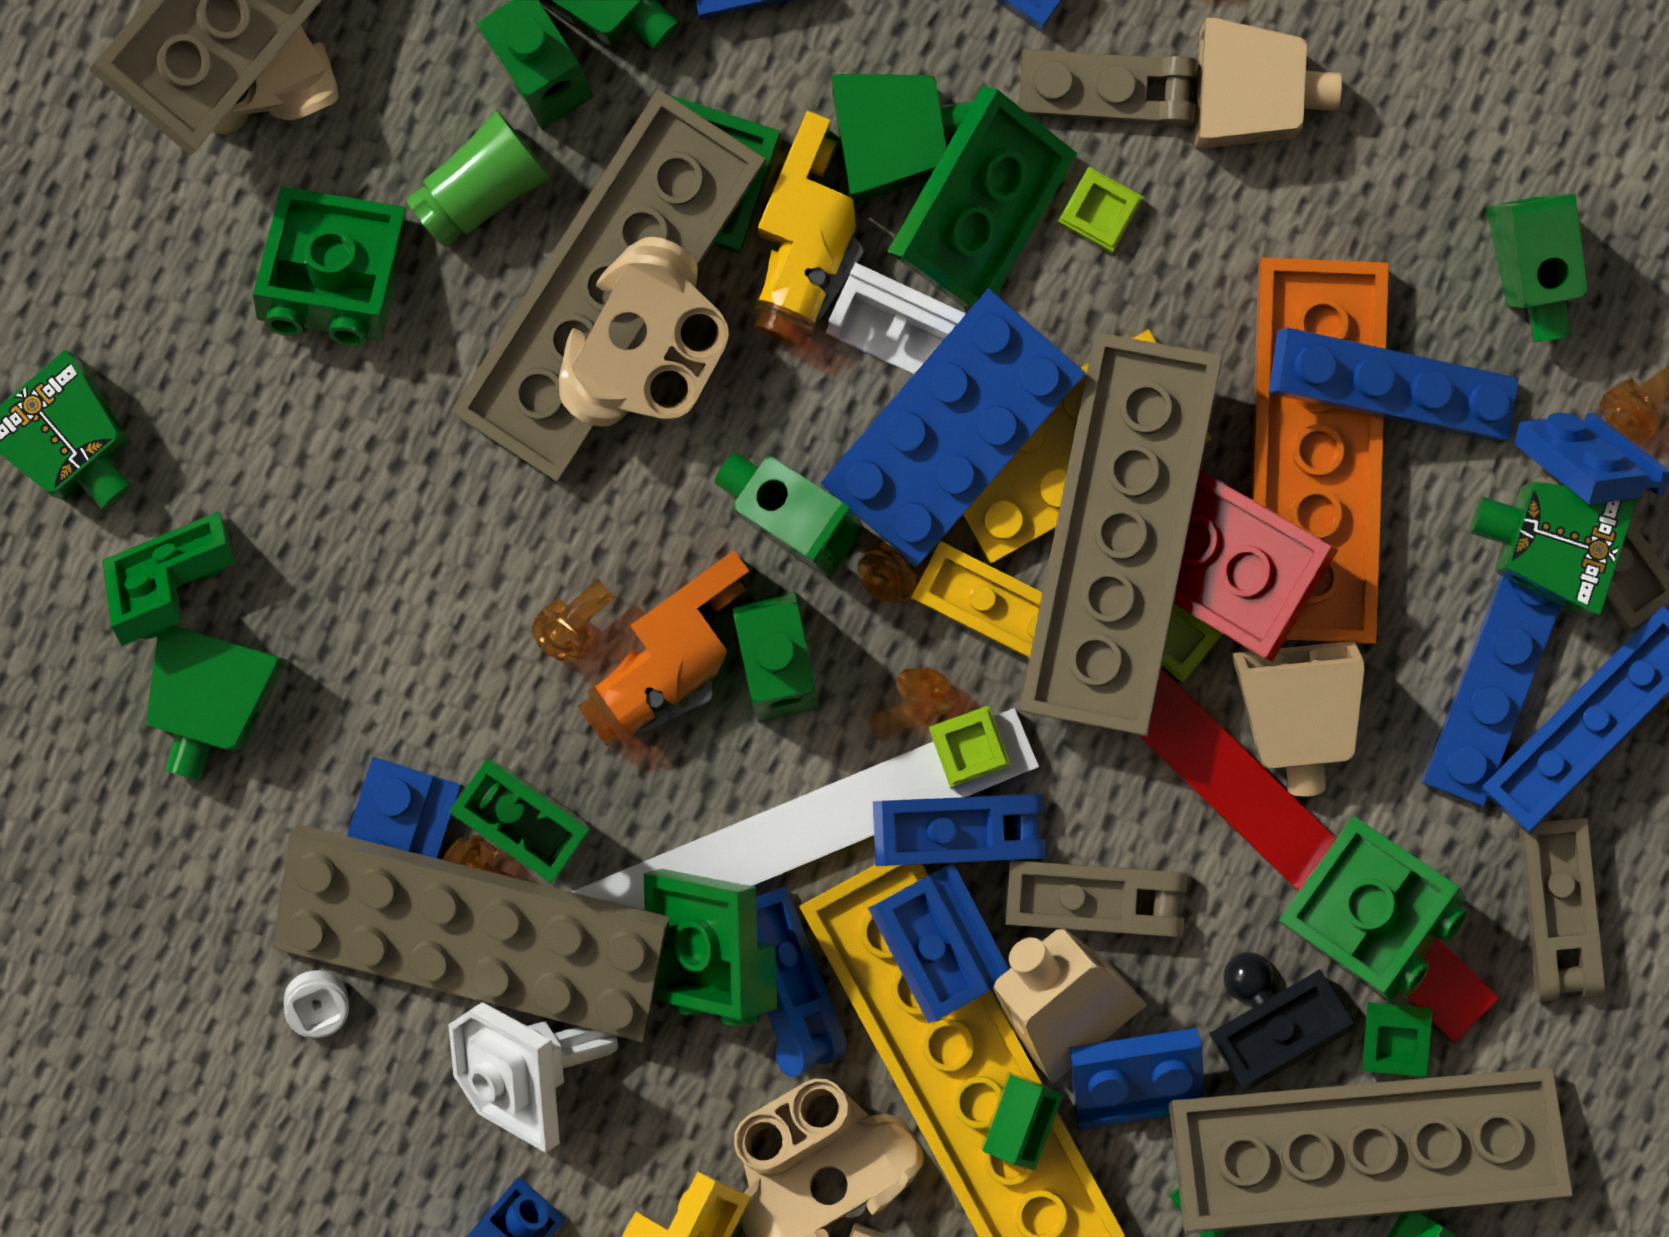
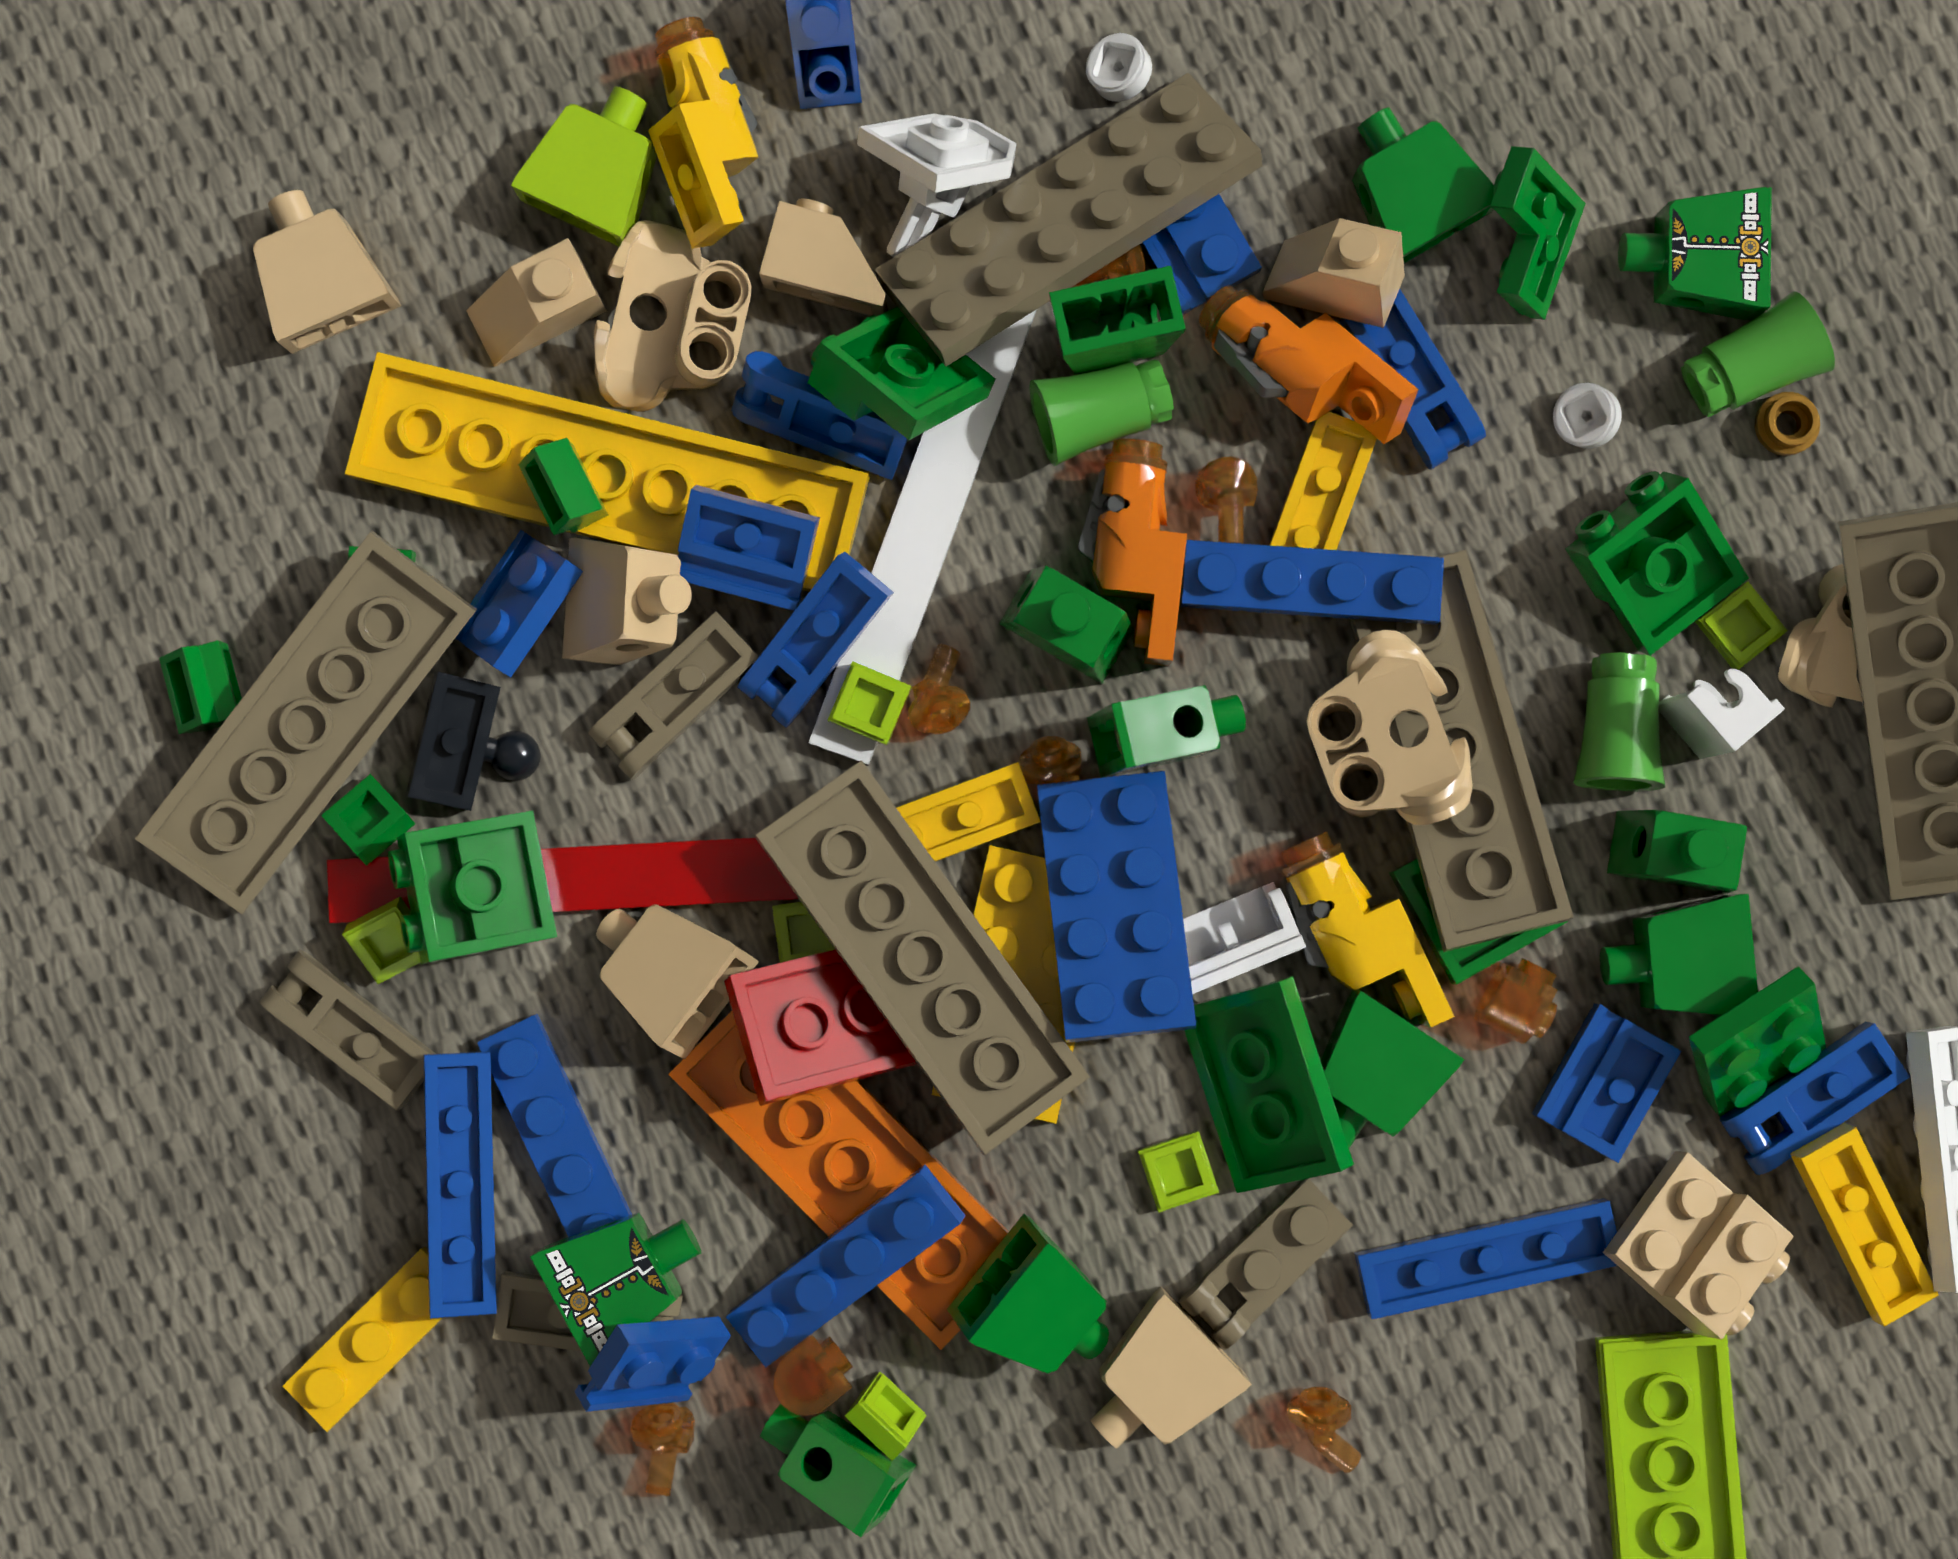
camera: 135 degrees right, 0 degrees up
none -> lime tile [342,897,420,984]
none -> tan slope [759,198,888,316]
none -> clear orange plate [773,1334,853,1416]
none -> lime tile [845,1372,927,1461]
none -> green torso [947,1214,1109,1373]
none -> bright green plant [1029,359,1174,466]
none -> blue plate [1181,540,1444,625]
none -> orange plate [1199,285,1419,444]
none -> tan slope [1263,218,1405,328]
none -> yellow plate [1269,412,1377,550]
none -> blue plate [1339,289,1486,470]
none -> clear orange plate [1475,958,1558,1044]
none -> white tile [1553,383,1622,449]
none -> white hinge [1659,668,1785,759]
none -> bright green plant [1681,291,1835,417]
none -> lime tile [1695,581,1788,670]
none -> pearl gold plate [1754,392,1820,456]

